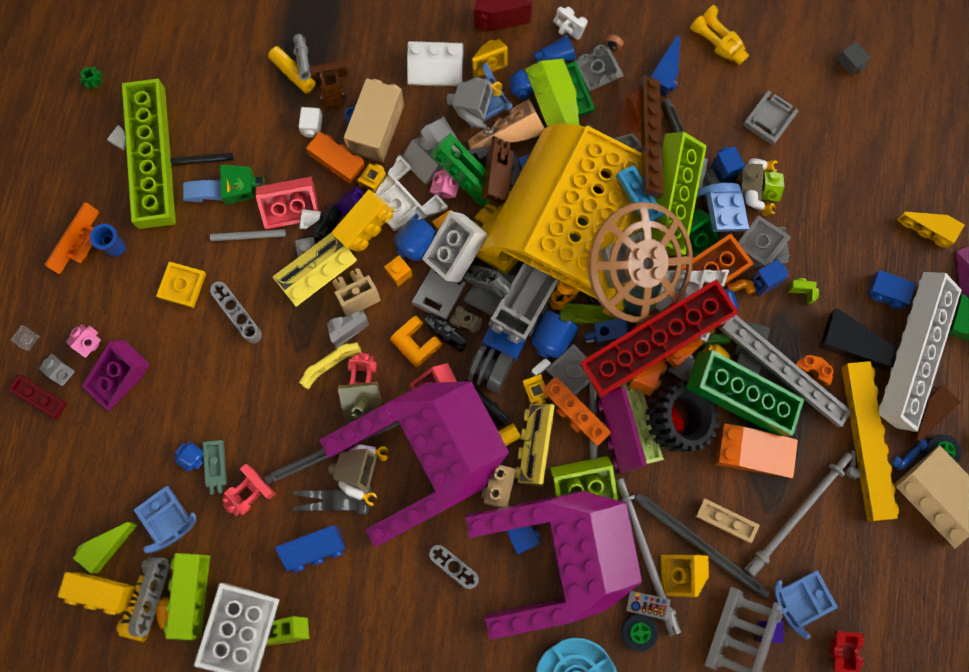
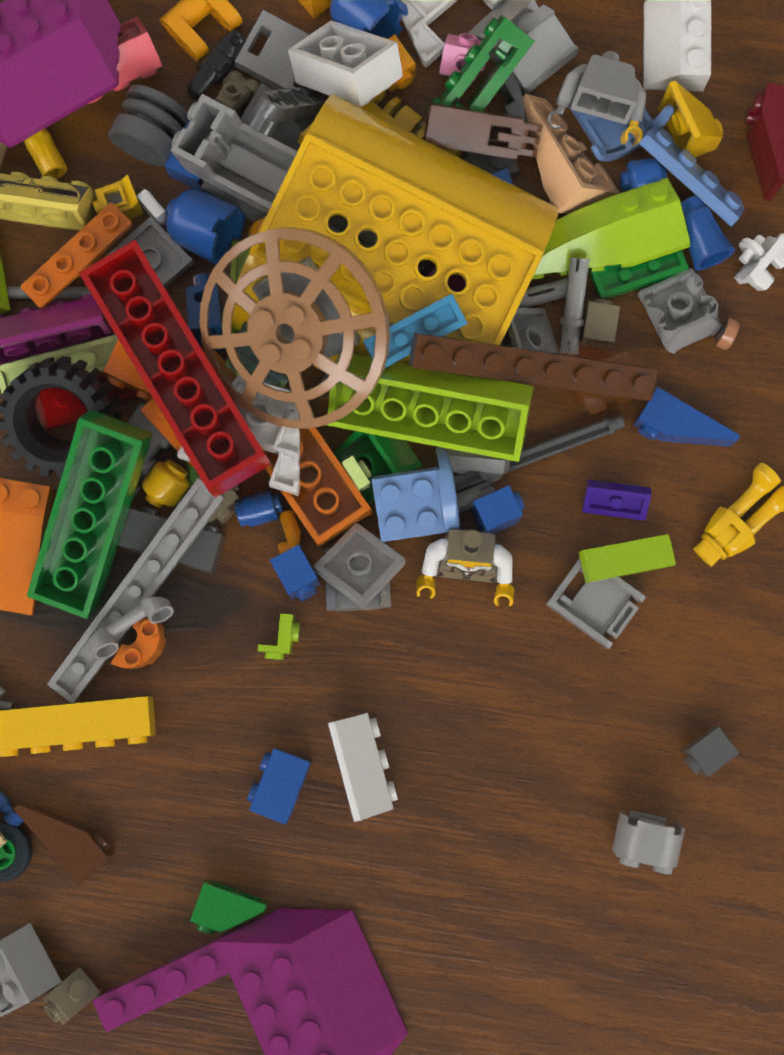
camera: 90 degrees right, 5 degrees up
black pin [464,379,510,427] -> none
lime bracket [762,171,785,202] -> none
black slope [819,308,898,370] -> none
white brick [879,272,962,432] -> none
yellow slope [897,212,965,249] -> none
none -> light grey bar [90,597,174,660]
none -> white slope [328,713,398,822]
none -> yellowish green plate [342,456,372,493]
none -> light grey pin [559,257,590,354]
none -> dark tan brick [579,299,620,351]
none -> lime tile [579,534,676,583]
none -> dark purple plate [582,480,651,521]
none -> light grey brick [612,810,685,875]
none -> medium blue plate [639,125,745,226]

